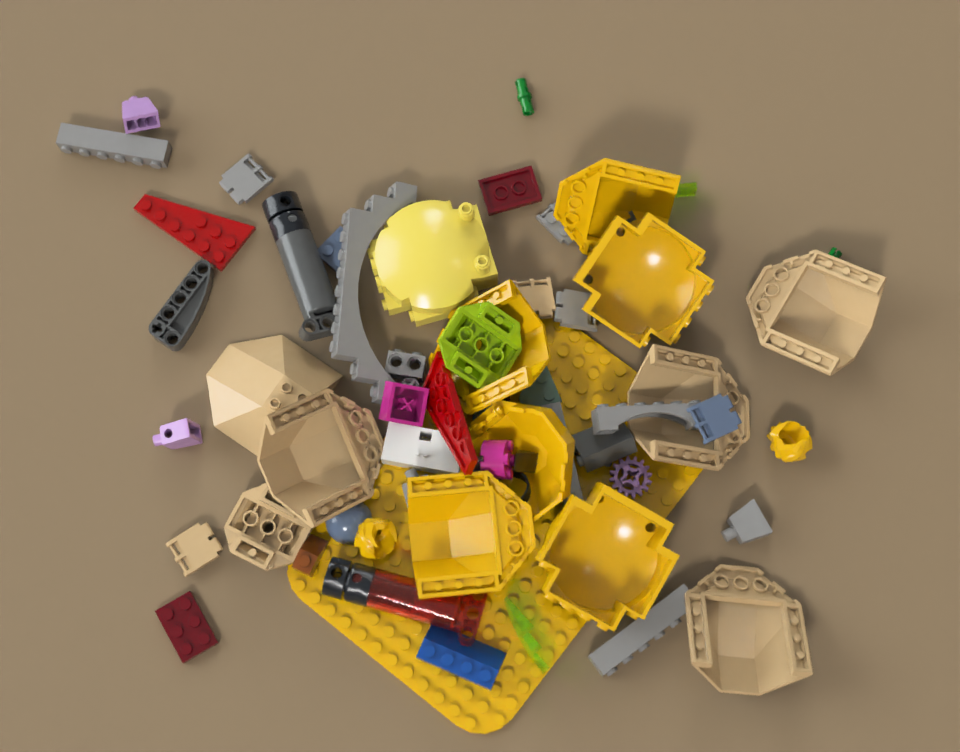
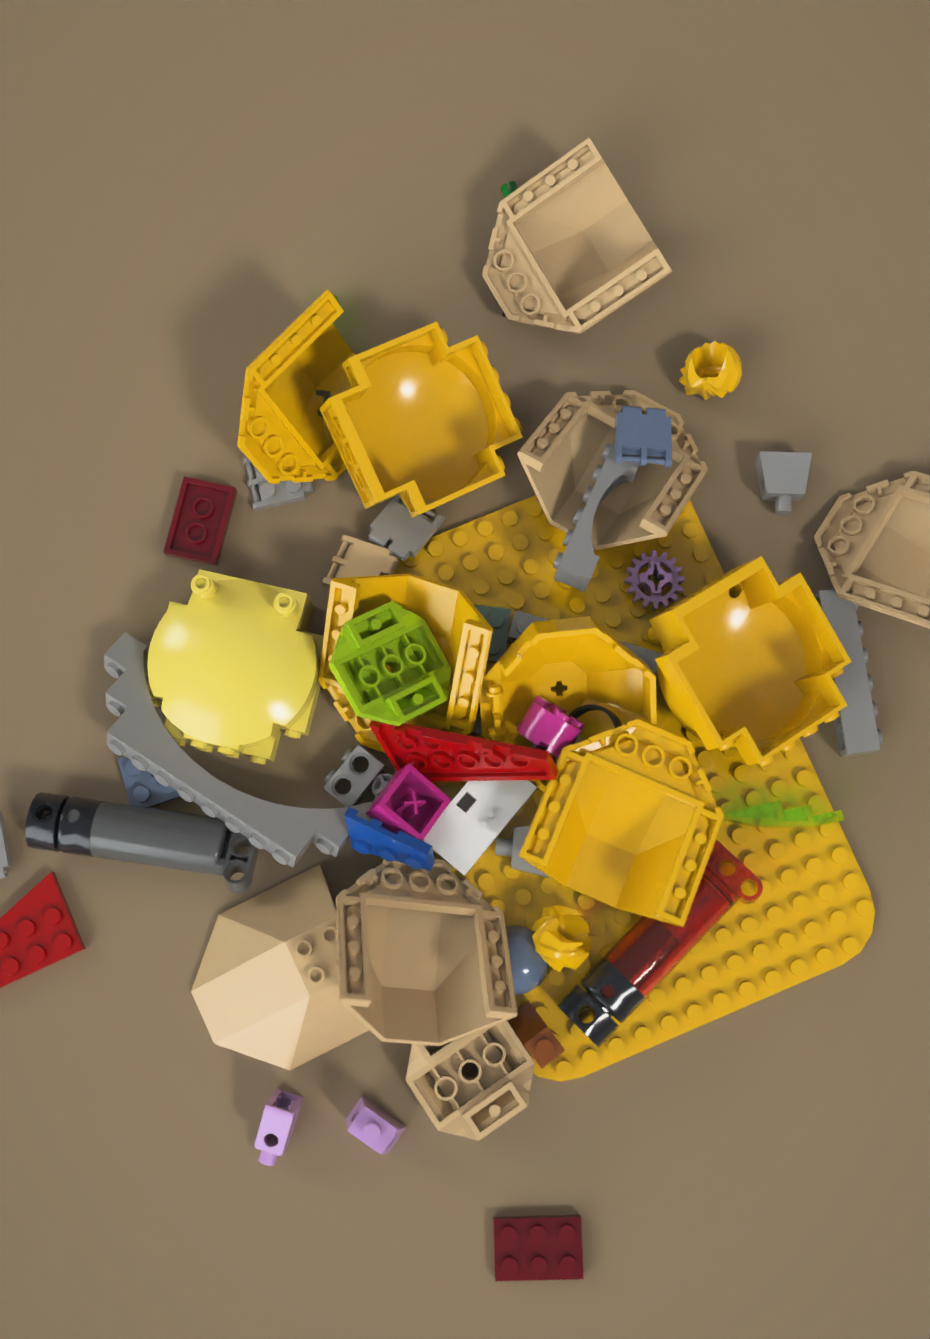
camera: 60 degrees left, 5 degrees up
dark grey beam [148,260,214,351] -> none
tan plate [166,522,223,577] -> none
blue slope [416,621,507,691] -> none
dark brown slope [514,450,538,473] -> none
green pin [515,78,535,116] -> none
dark grey piece [572,423,637,473] -> none
none -> blue wing [344,807,435,871]
none -> lavender torso [345,1095,407,1155]

